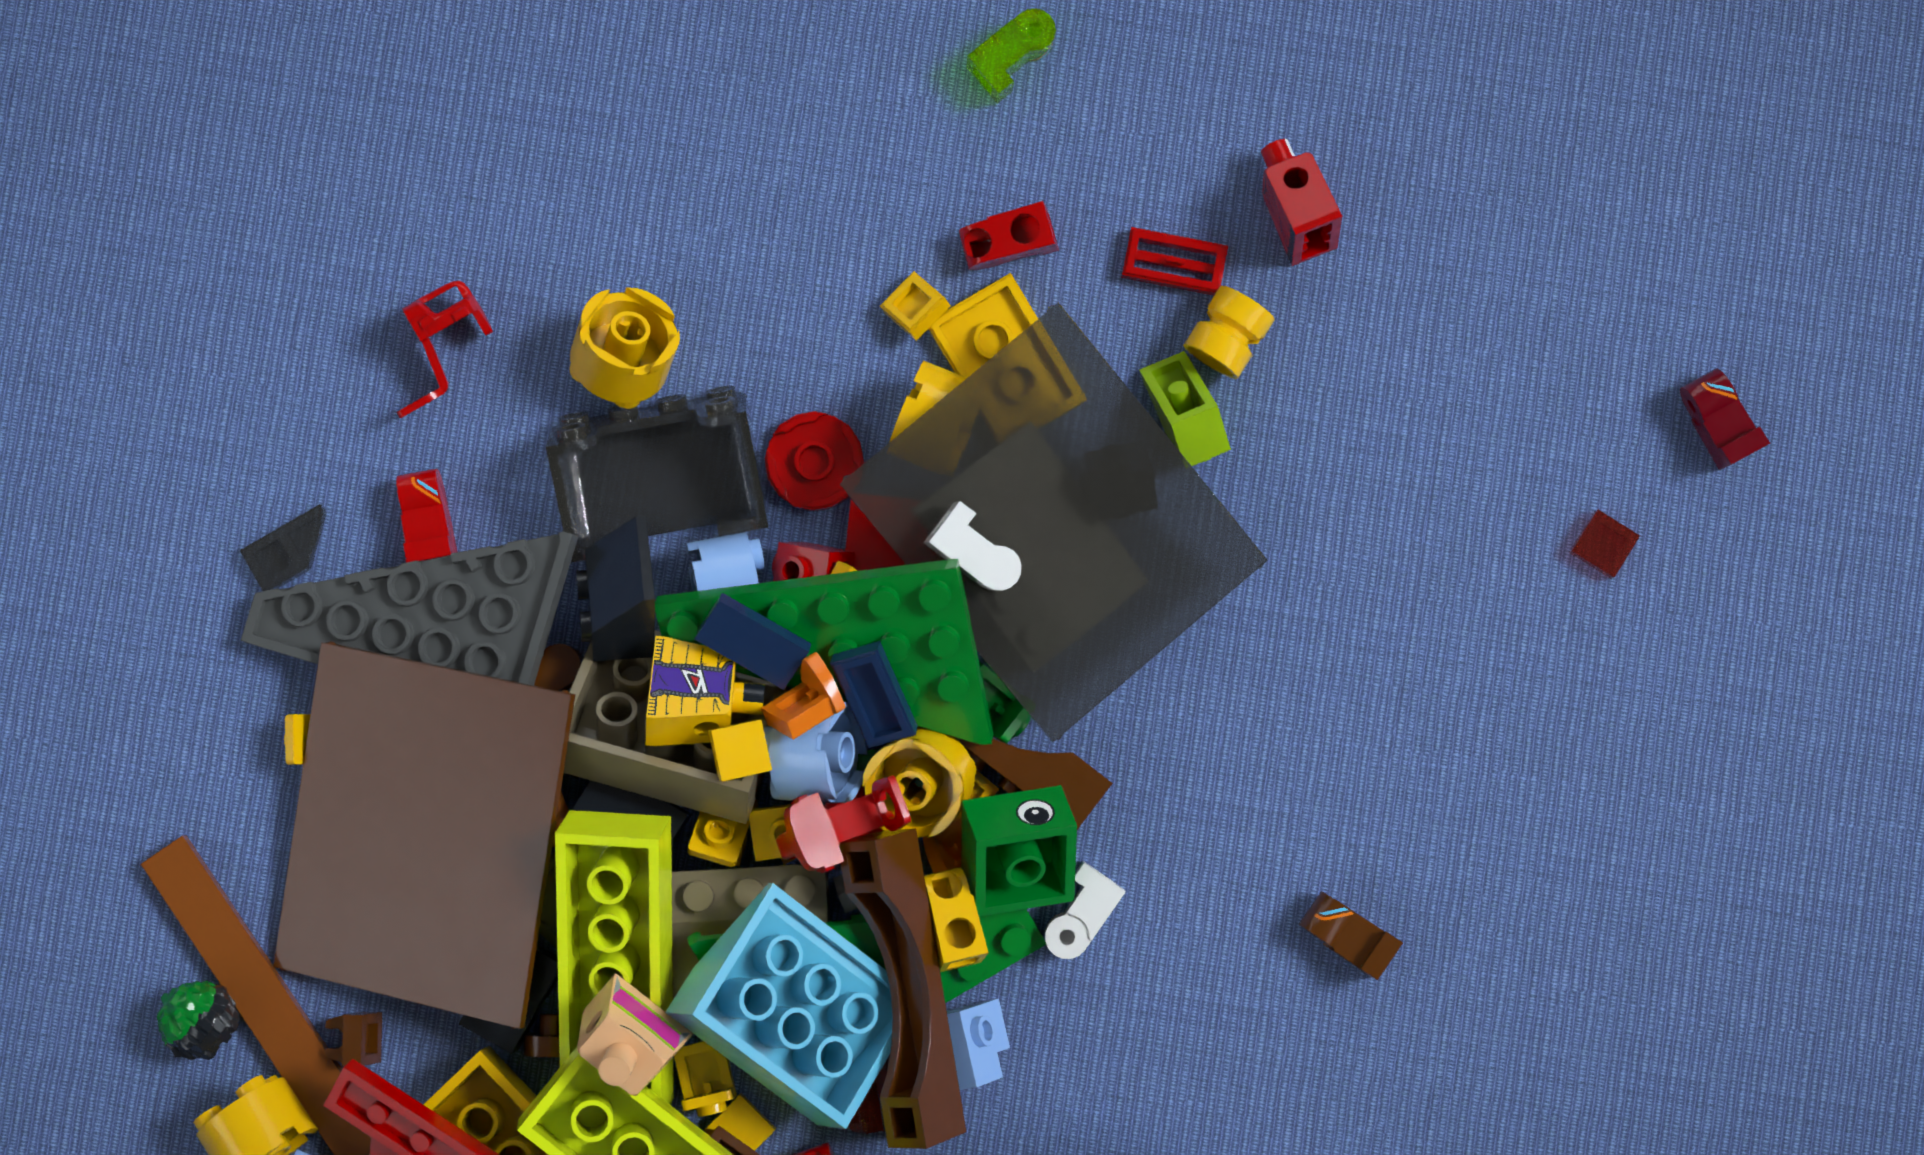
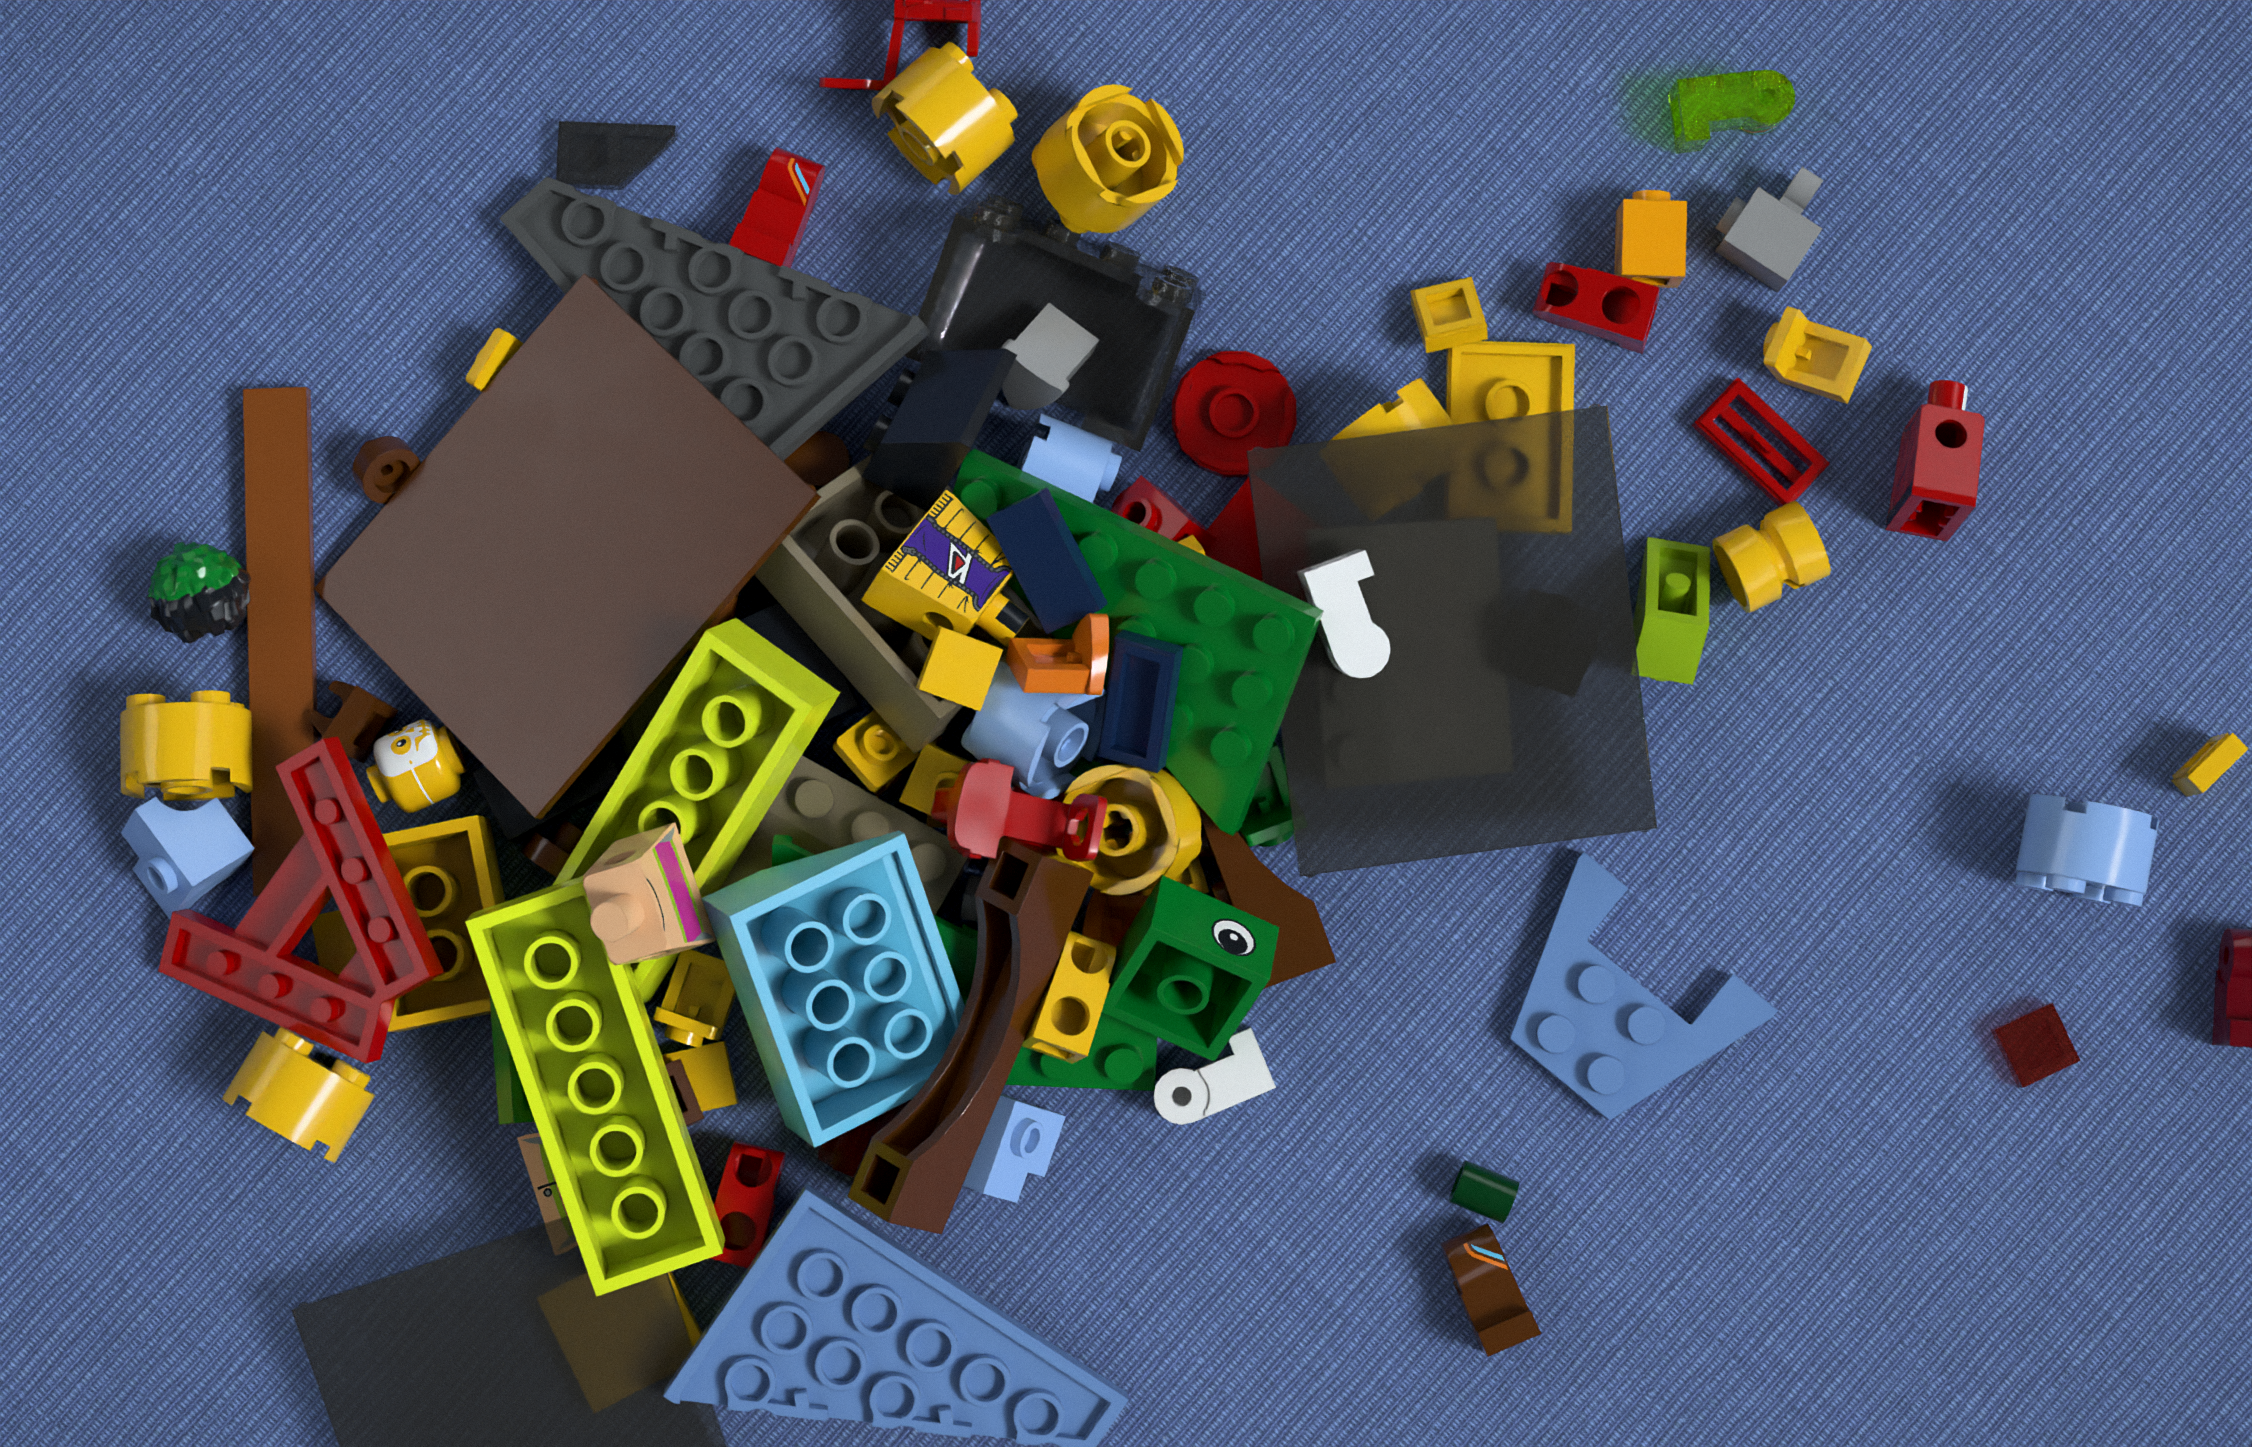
camera: 30 degrees right, 0 degrees up
none -> reddish brown tile [352,436,421,504]
none -> yellow head [366,720,468,813]
none -> yellow brick [871,42,1018,195]
none -> light grey tile [1000,303,1099,410]
none -> dark green hinge [1449,1160,1519,1224]
none -> medium blue wing [1508,852,1778,1120]
none -> light orange brick [1614,190,1687,288]
none -> light grey brick [1715,167,1823,292]
none -> yellow bracket [1763,306,1872,404]
none -> light blue brick [2015,794,2159,907]
none -> yellow tile [2171,733,2249,797]

